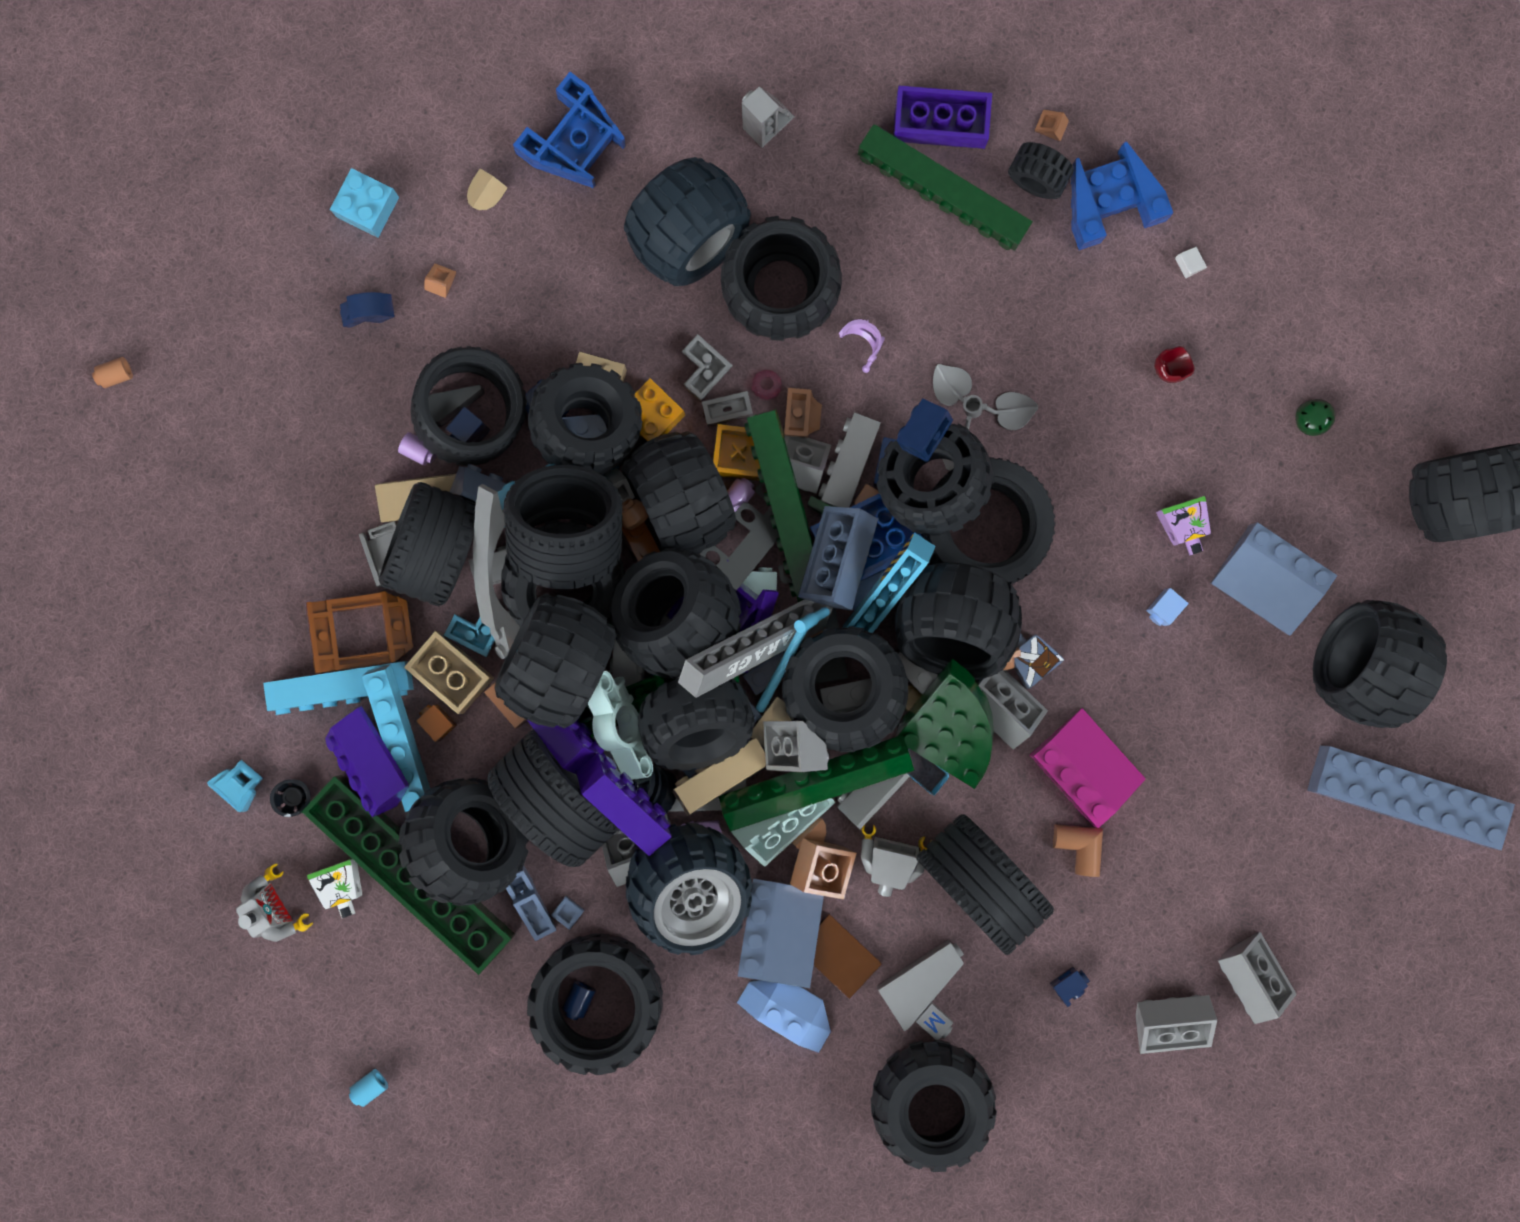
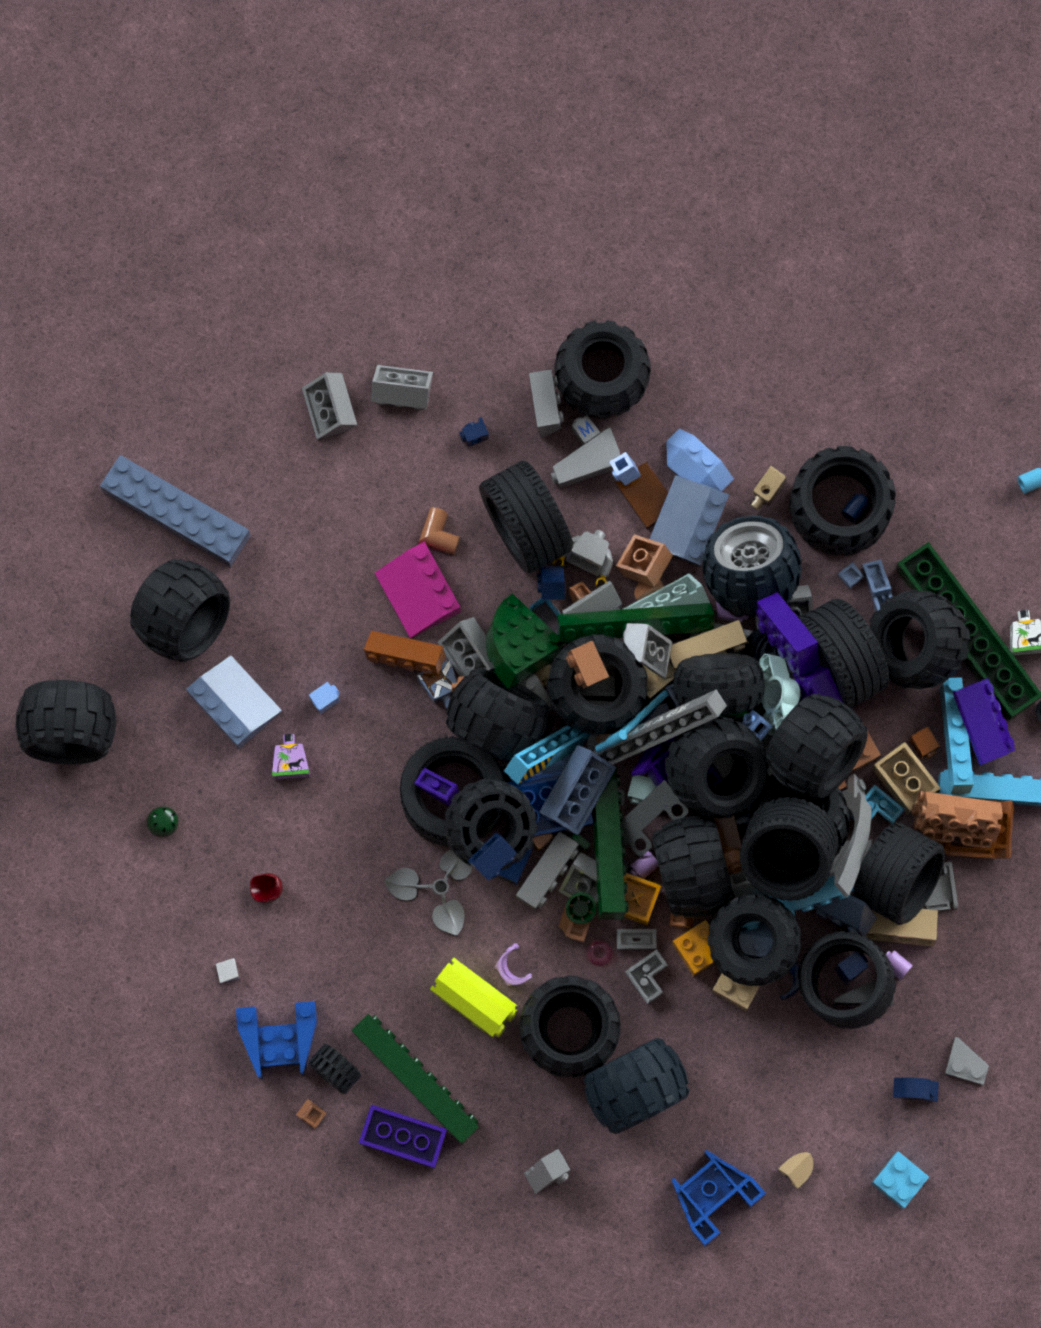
camera: 170 degrees left, 10 degrees down
nougat slope [425,264,456,298] -> none
none -> dark orange brick [364,631,446,675]
none -> dark purple slope [414,768,459,806]
none -> neon yellow brick [430,958,518,1038]
none -> light grey slope [529,370,564,438]
none -> dark blue brick [537,566,565,600]
none -> dark green helmet [565,892,597,924]
none -> nougat brick [566,640,609,689]
none -> nougat slope [568,581,591,604]
none -> light blue brick [610,452,641,486]
none -> light blue brick [742,709,773,740]
none -> tan torso [750,466,787,511]
none -> nougat brick [911,791,1003,848]
none -> light grey wing [945,1037,989,1085]

